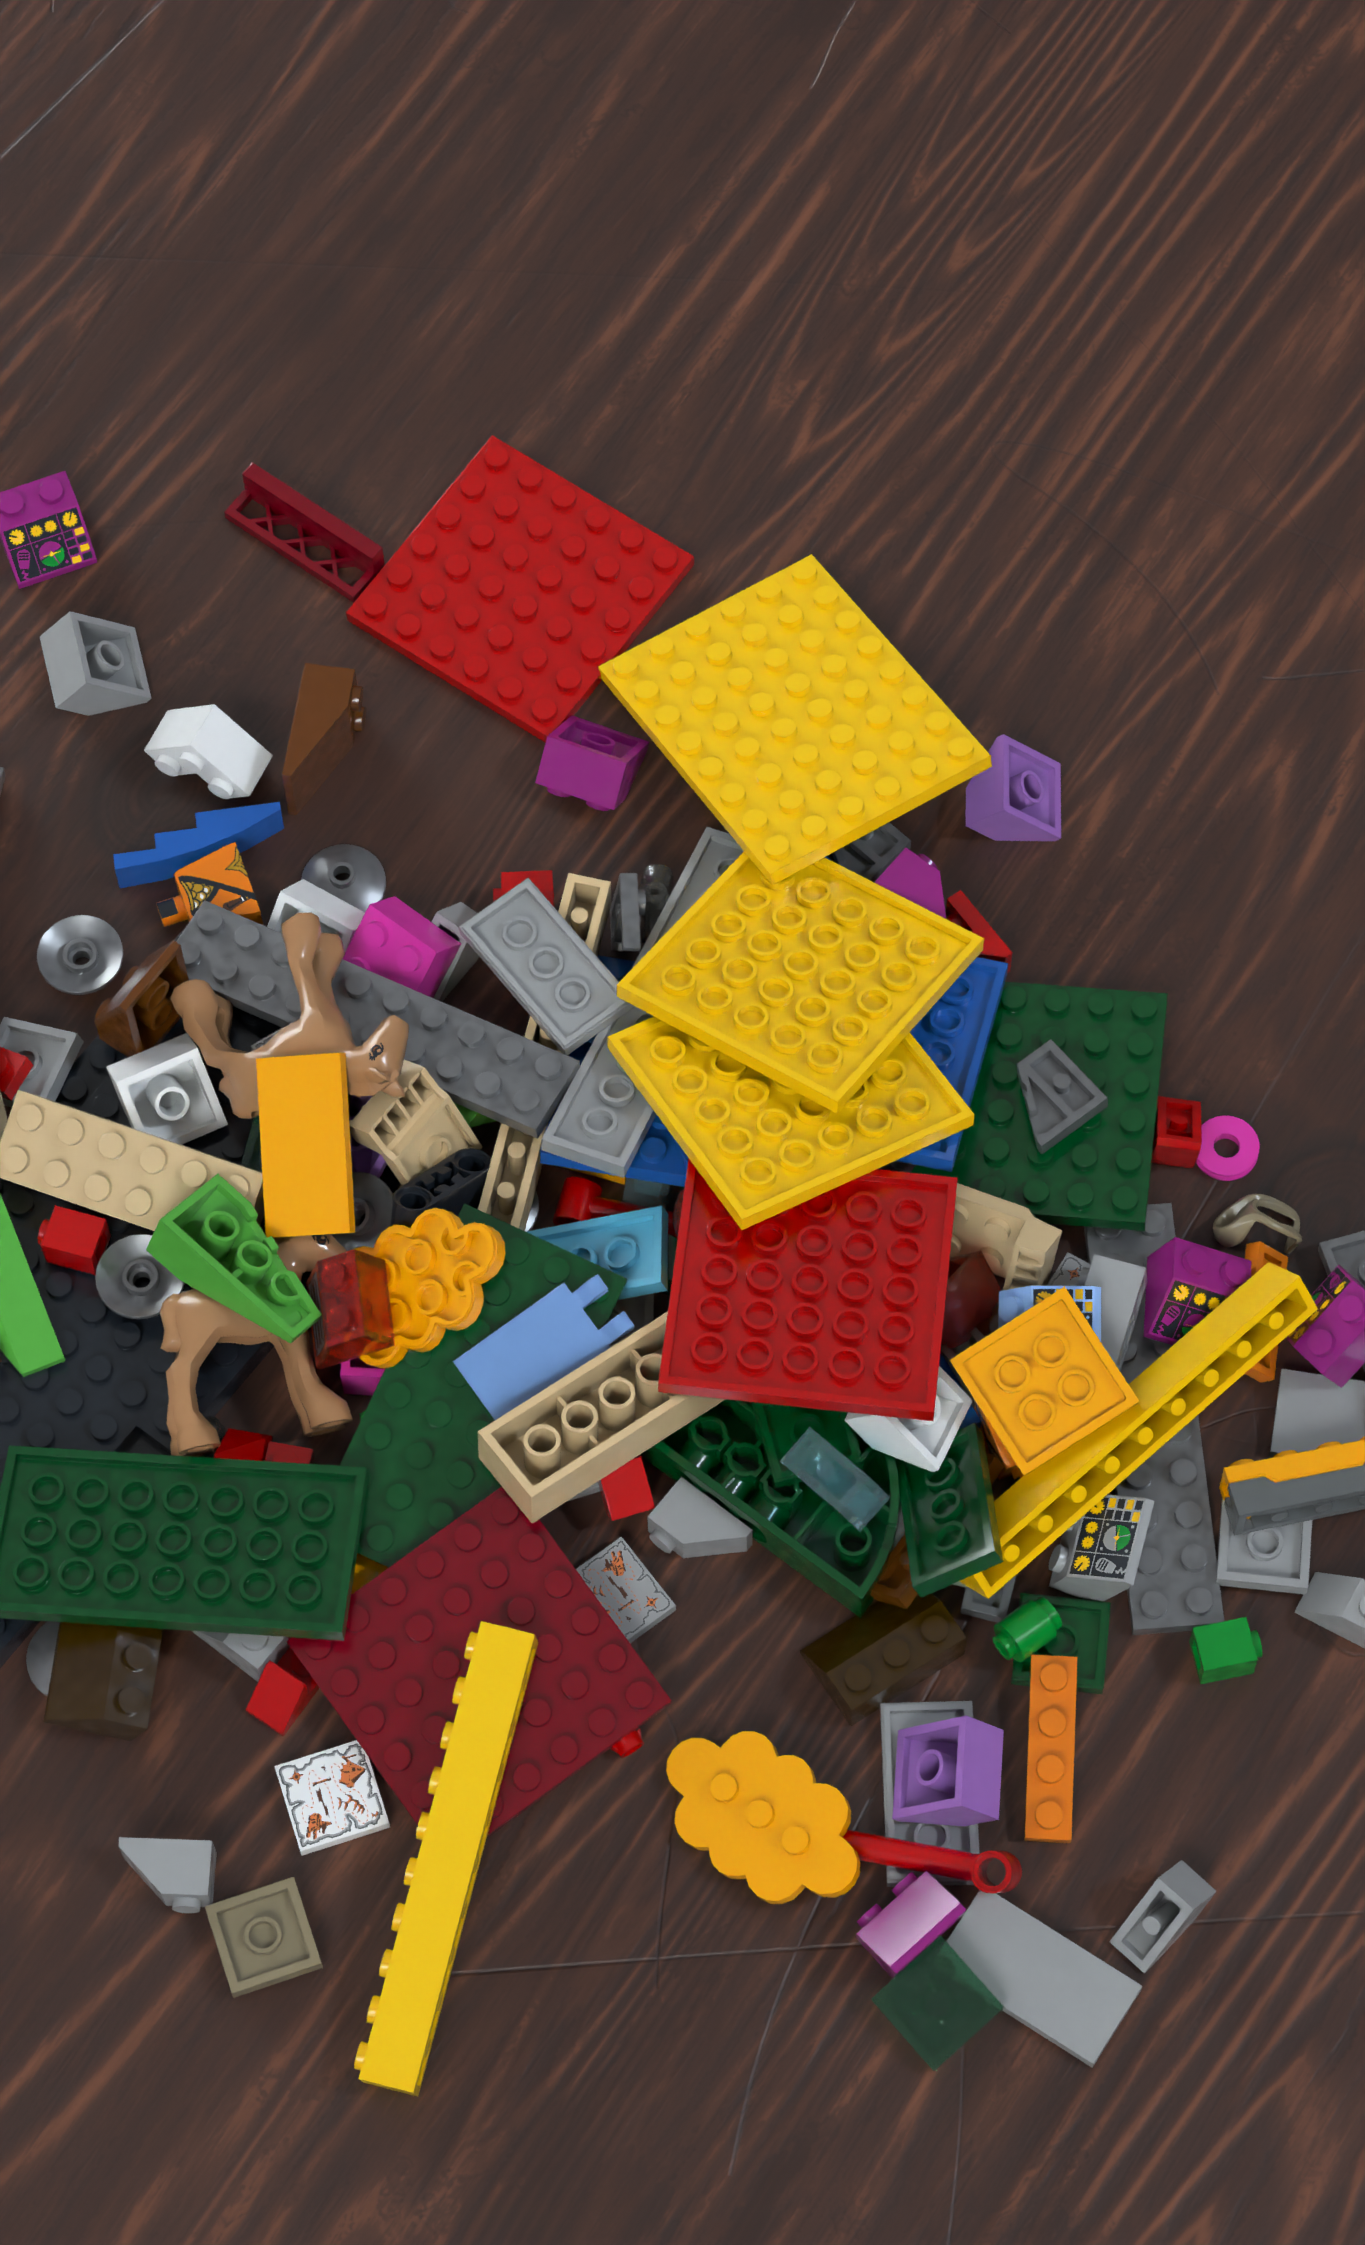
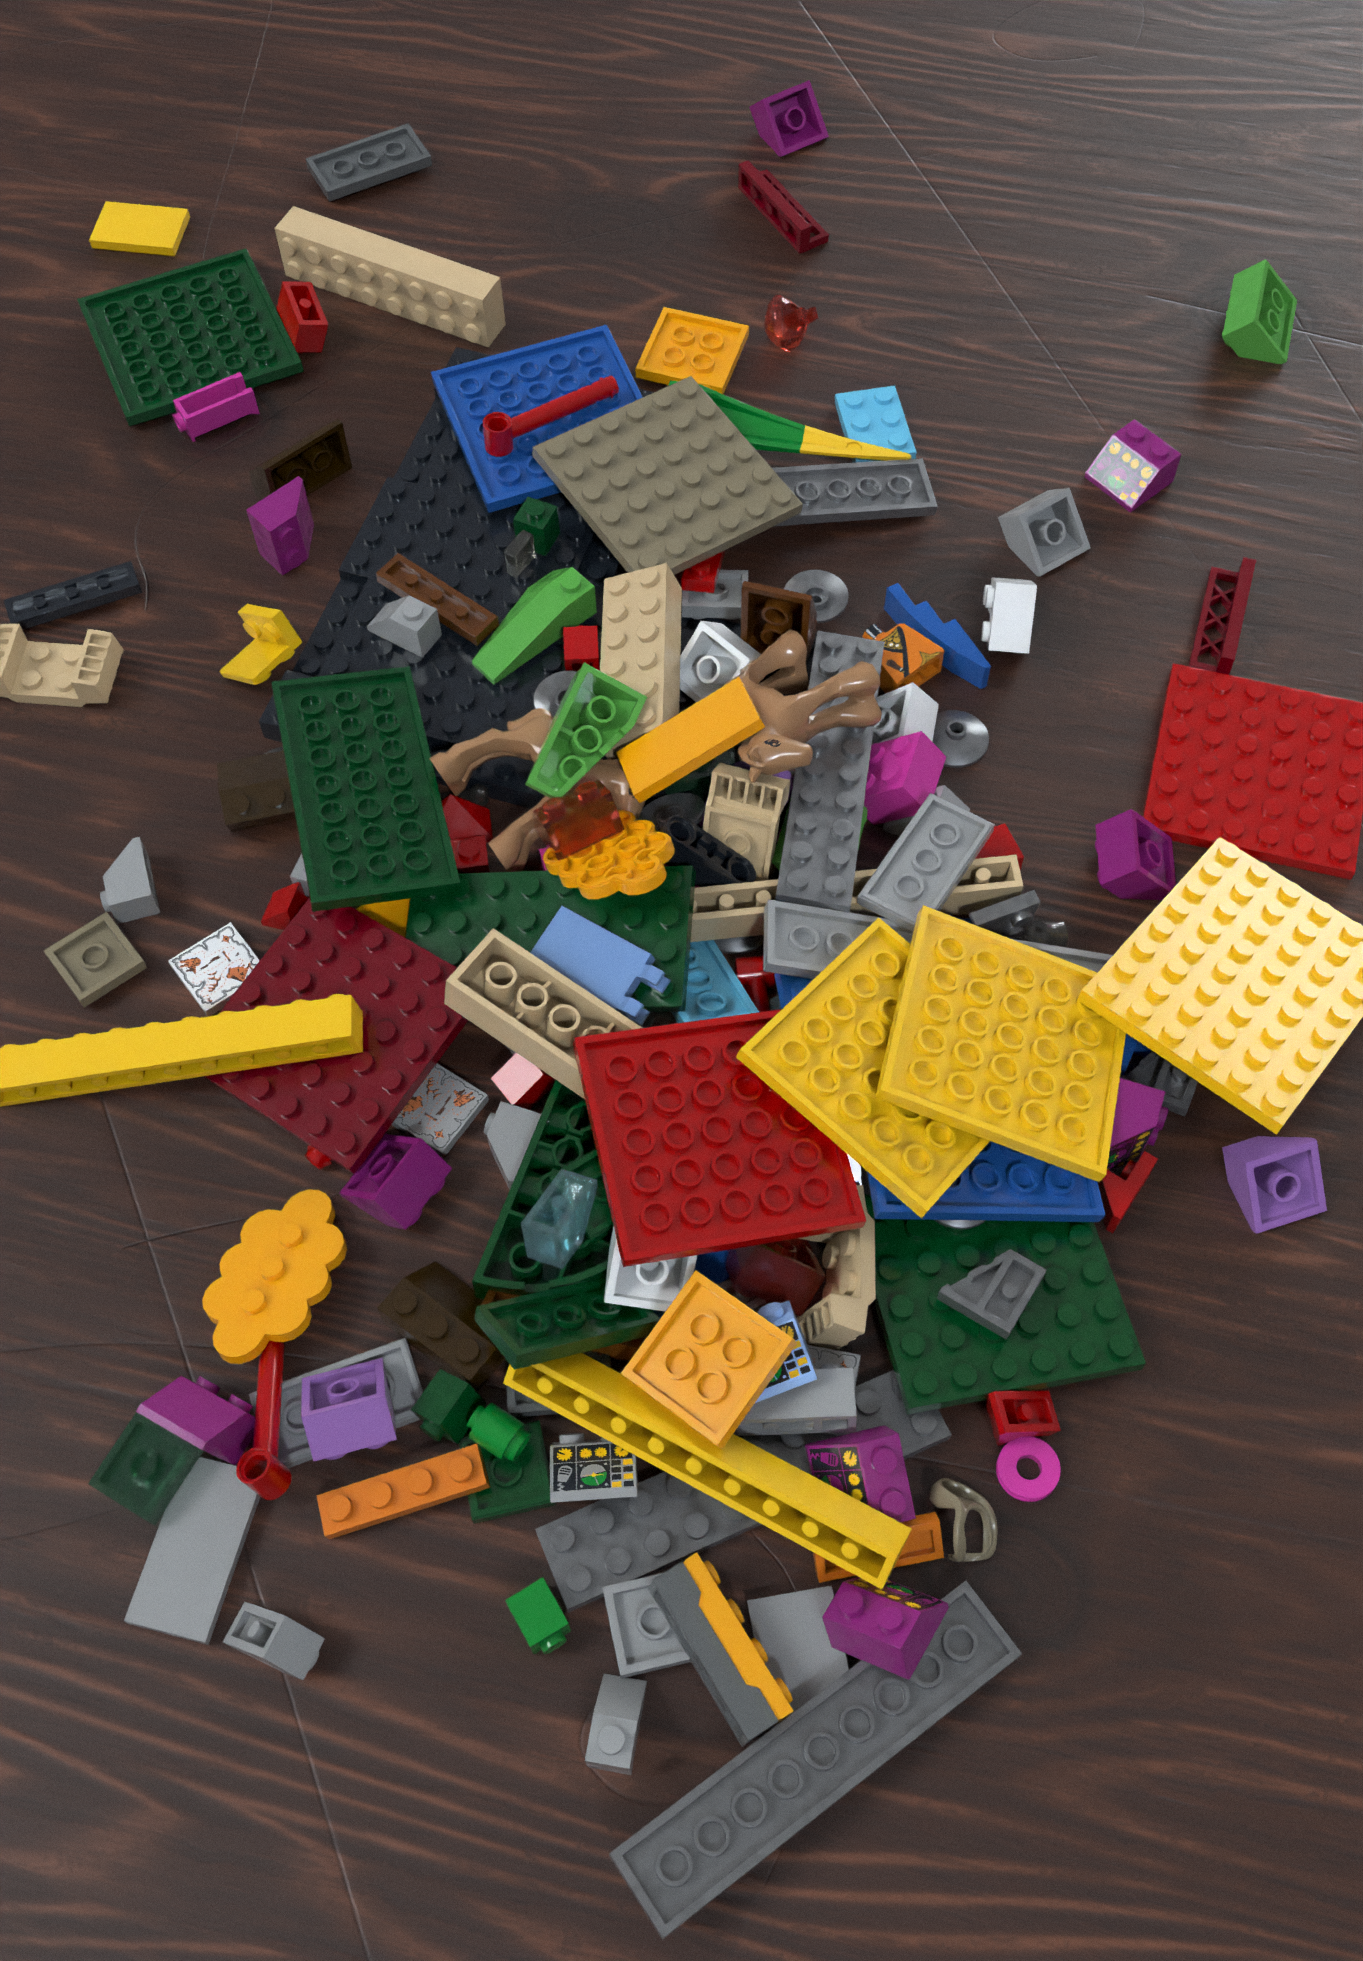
camera: 70 degrees right, 5 degrees down
reddish brown slope [282,663,366,815] -> none
none -> magenta slope [339,1134,452,1230]
none -> dark green brick [411,1369,486,1445]

